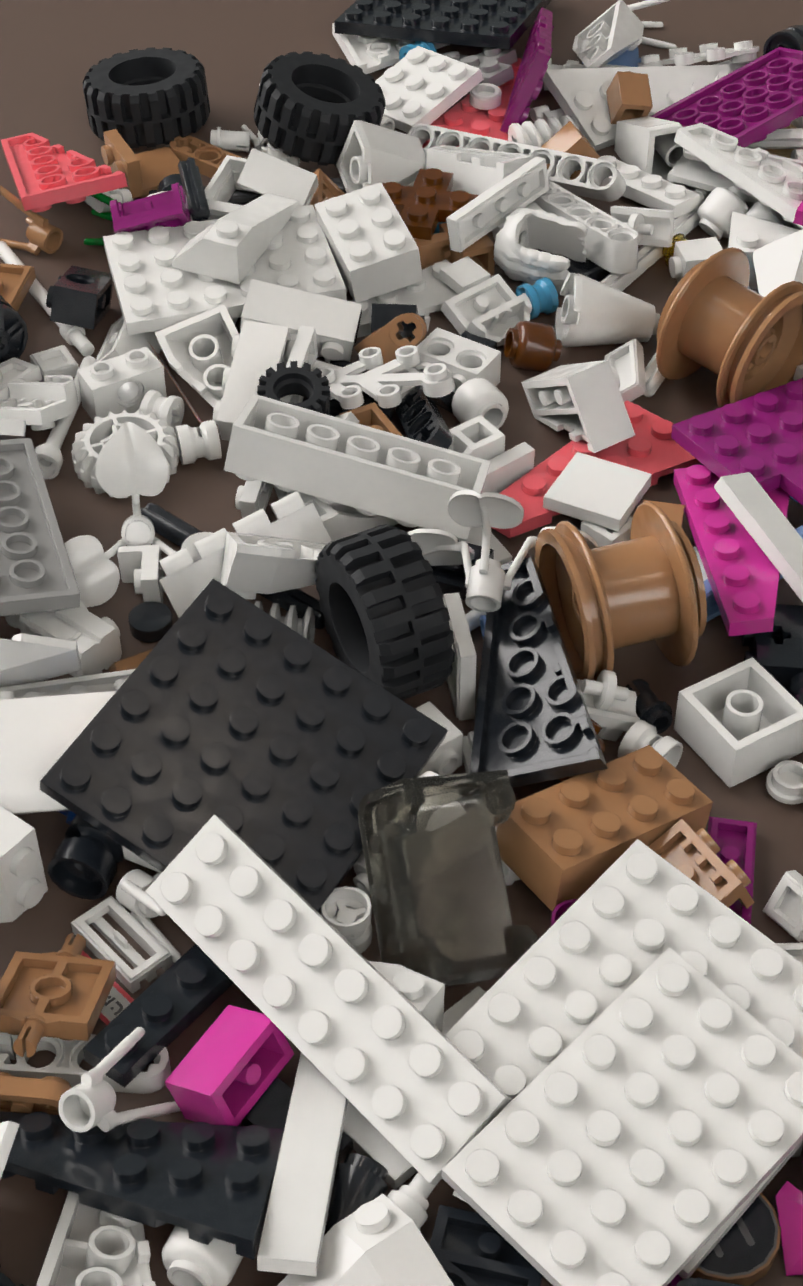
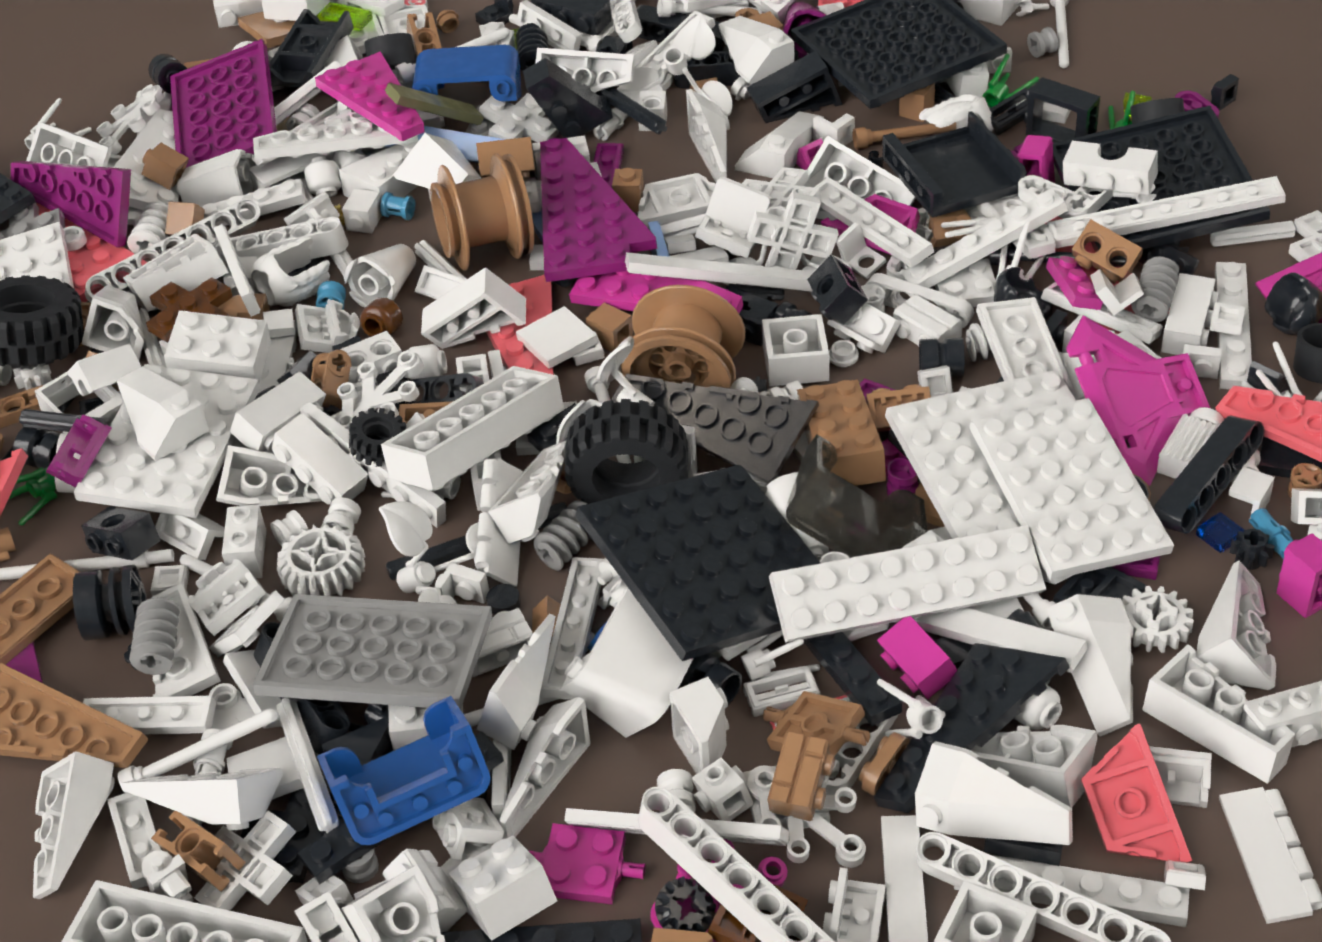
camera: 60 degrees left, 0 degrees up
sticker [148,342,202,424] -> none

